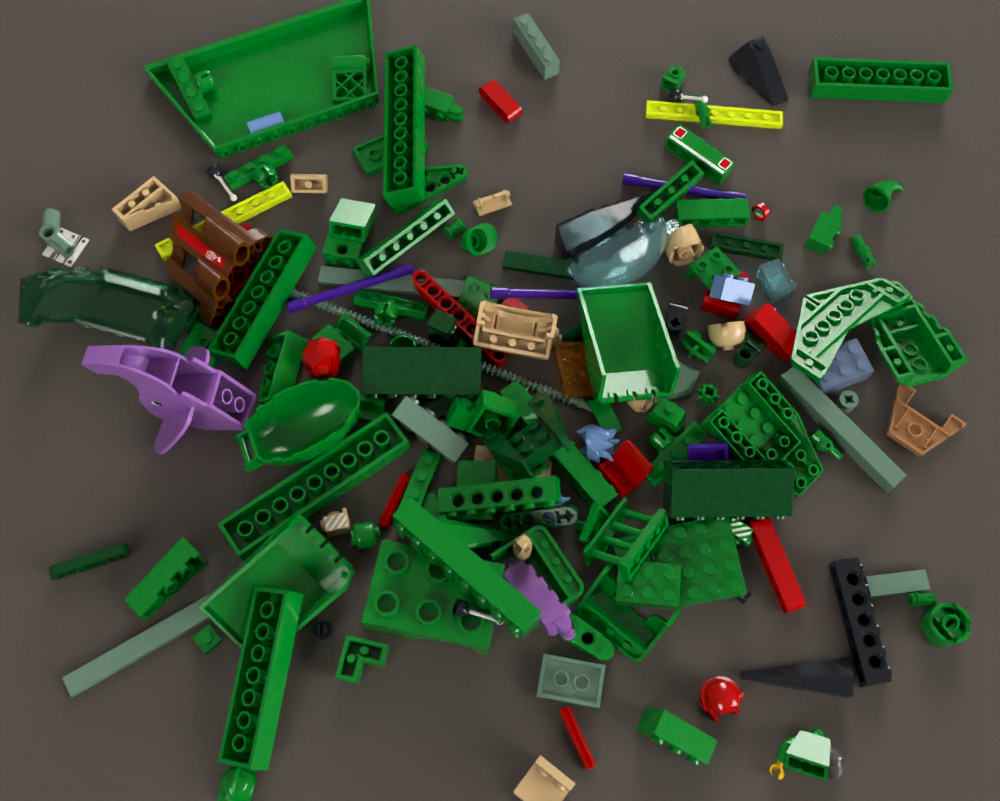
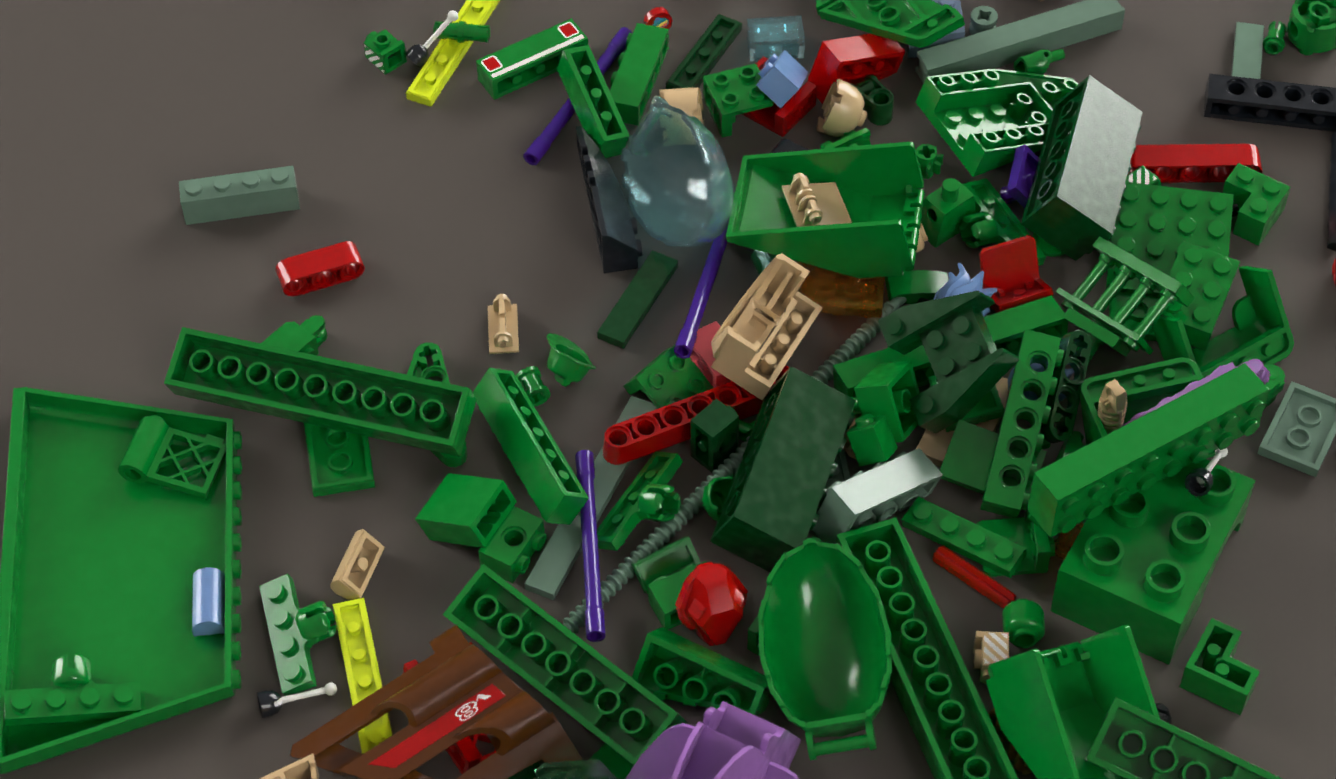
camera: 70 degrees left, 15 degrees down
none -> tan hinge [781,173,852,227]
none -> green brick [1223,163,1290,246]

